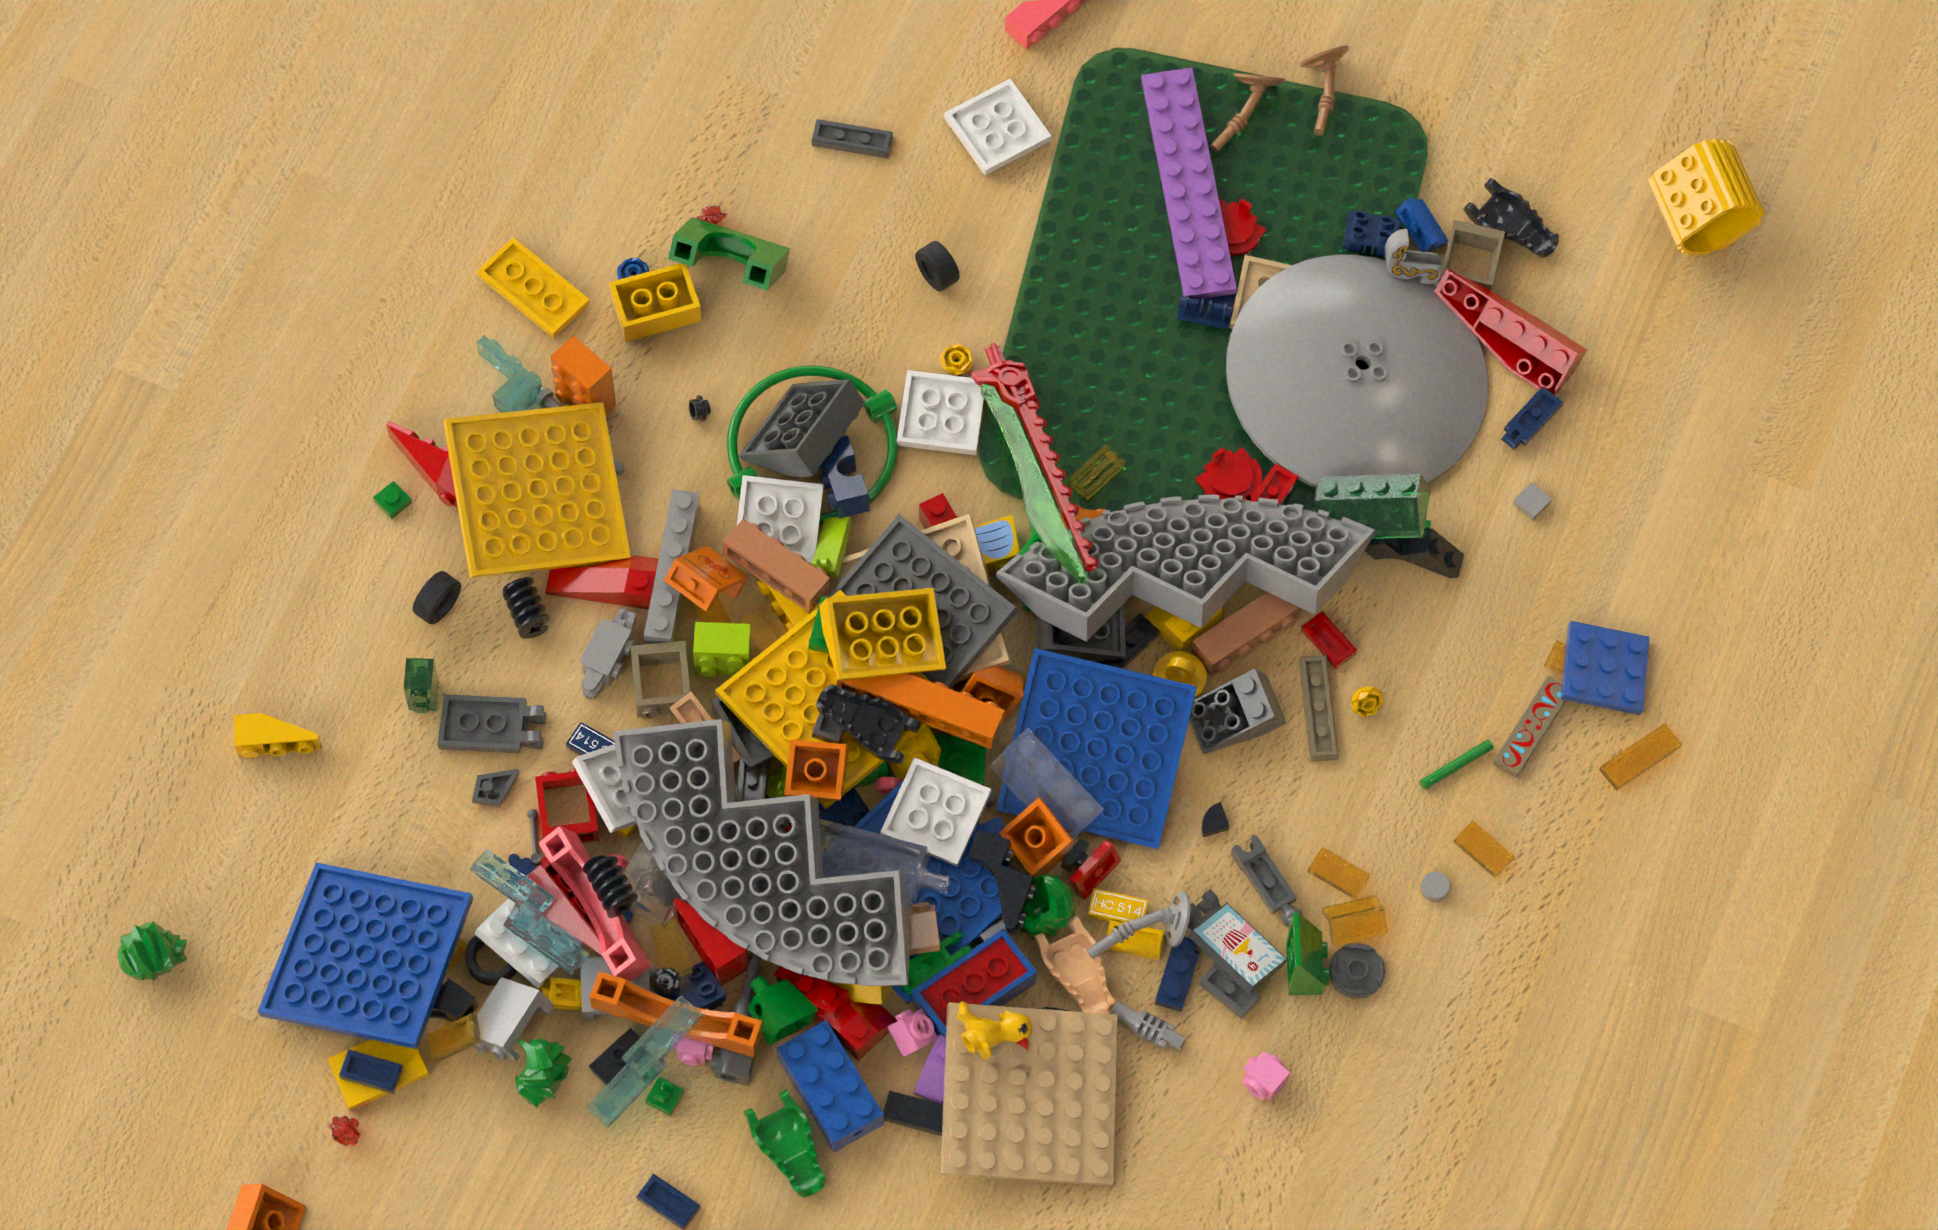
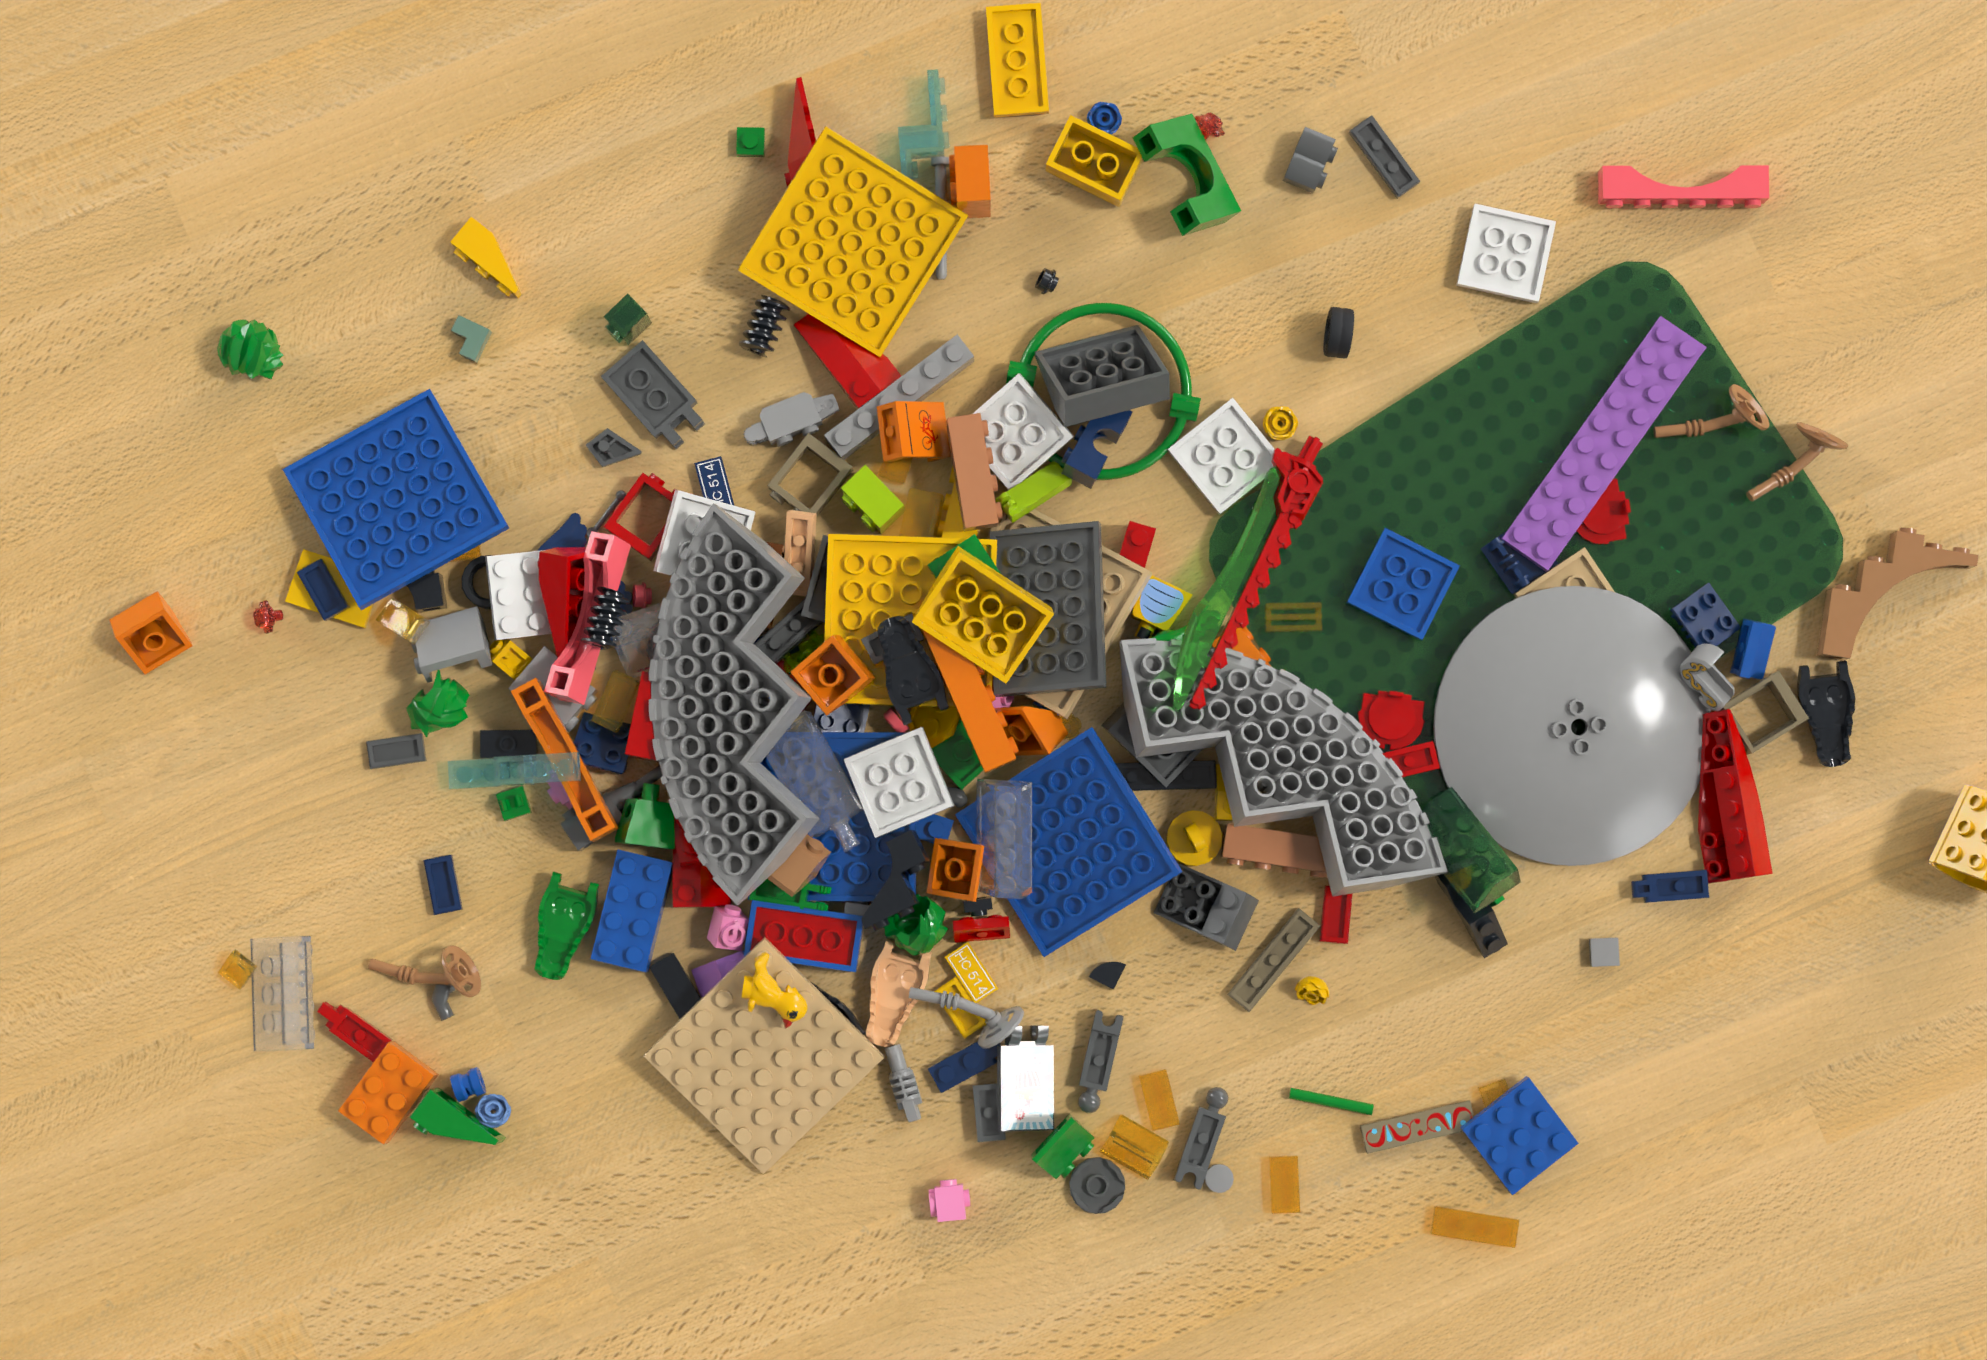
camera: 45 degrees right, 20 degrees up
black tyre [412,571,461,625] -> none
clear light blue bracket [470,849,589,975] -> none
black plate [652,967,680,995] -> none
none -> dark grey tile [366,733,427,769]
none -> sand green piece [451,315,492,363]
none -> dark grey plate [1173,1087,1229,1190]
none -> dark grey brick [1283,127,1338,193]
none -> blue plate [1346,528,1460,641]
none -> medium nougat arch [1817,527,1979,660]

